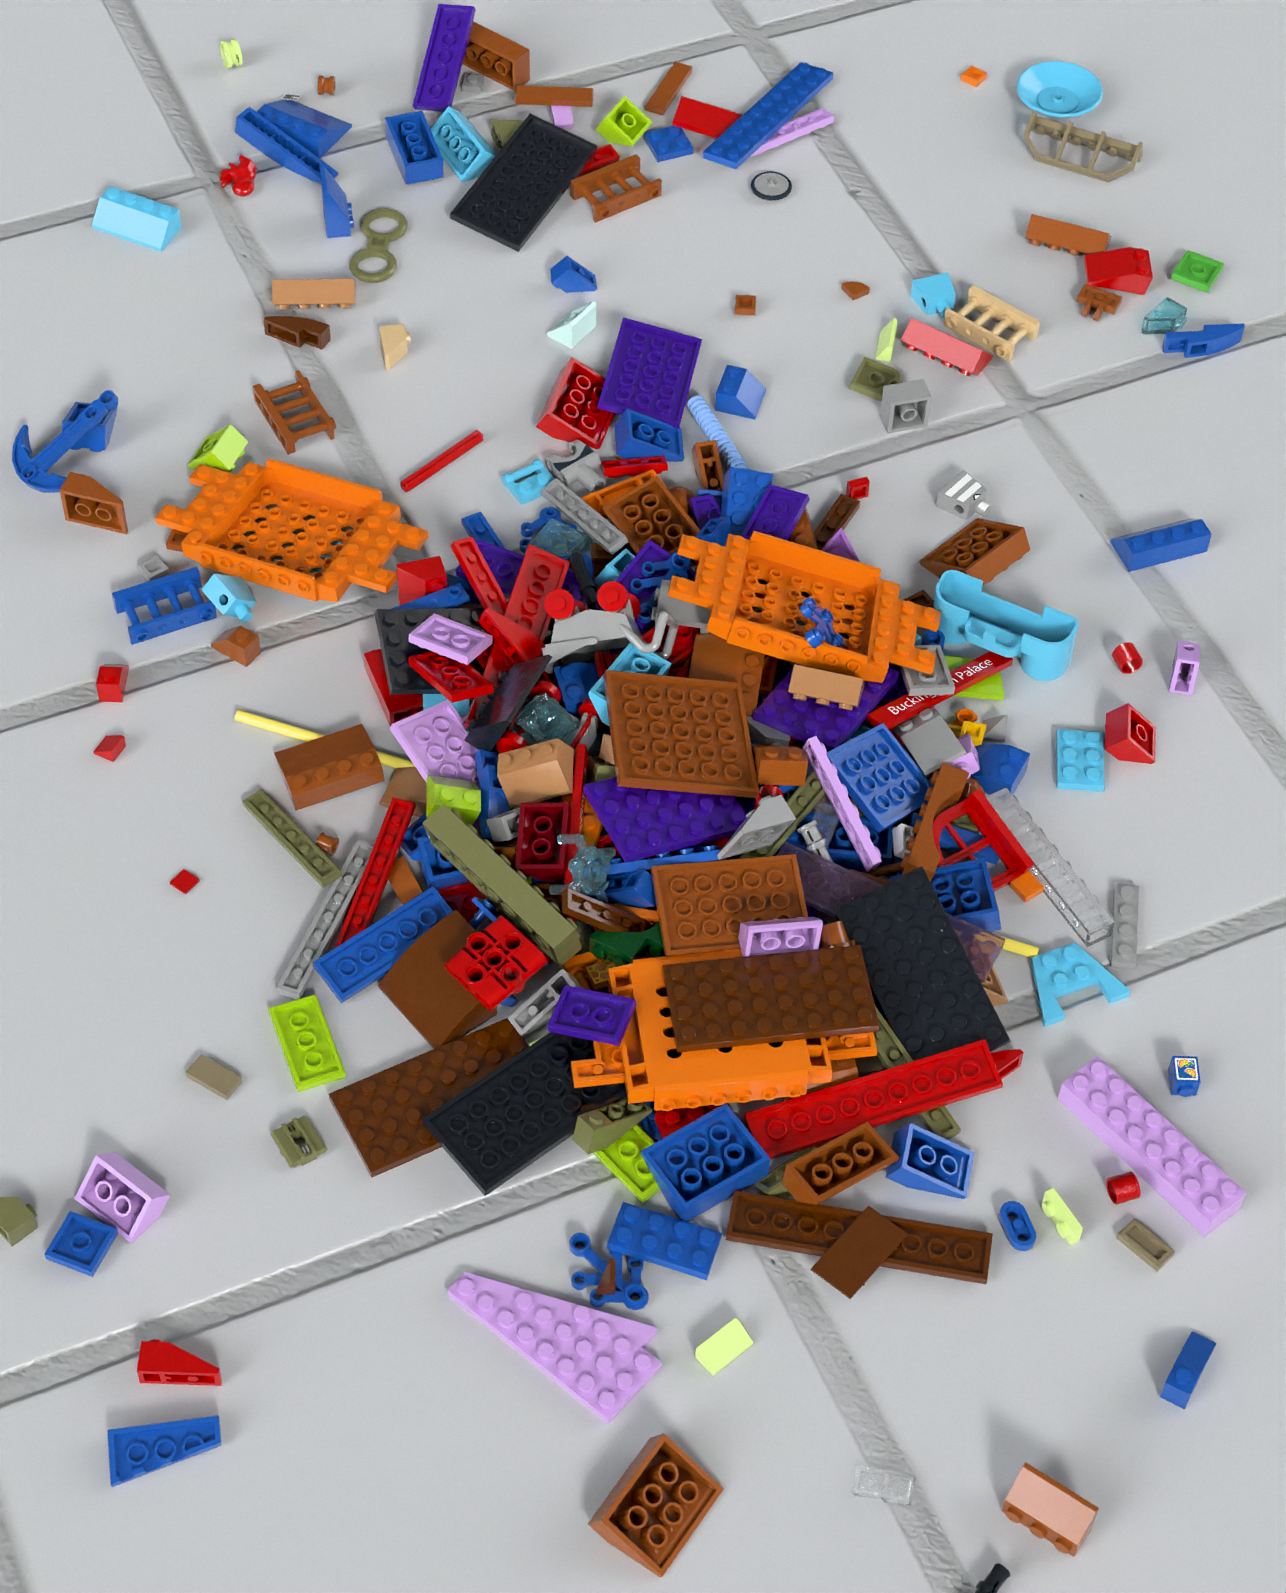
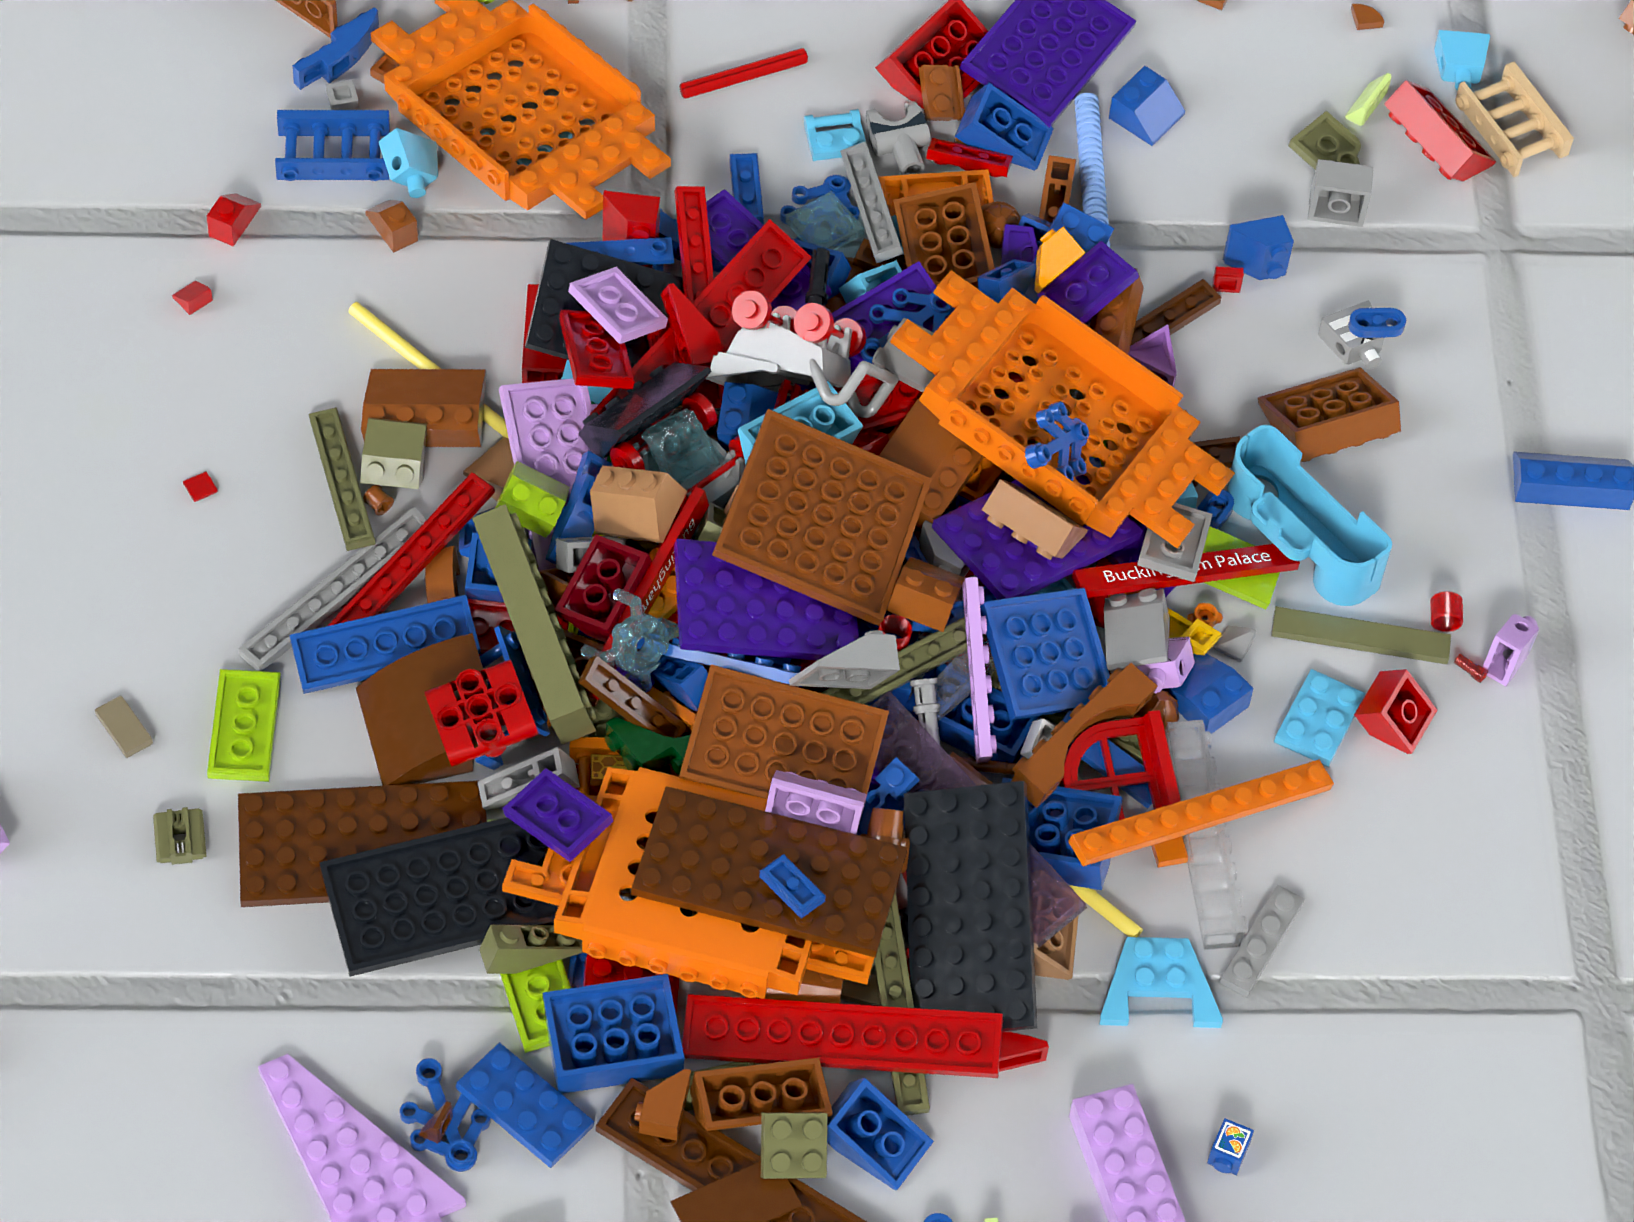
camera: 20 degrees right, 5 degrees up
none -> blue slope [292,7,379,90]
none -> olive slope [360,417,427,489]
none -> dark orange slope [634,1069,691,1141]
none -> blue plate [759,854,826,919]
none -> olive plate [761,1112,827,1179]
none -> blue plate [866,757,920,809]
none -> dark orange plate [919,65,965,121]
none -> light orange slope [1034,227,1085,294]
none -> orange plate [1068,759,1334,866]
none -> blue slope [1223,215,1294,280]
none -> olive tile [1271,606,1451,664]
none -> blue plate [1348,308,1406,338]
none -> clear red piece [1454,654,1488,683]

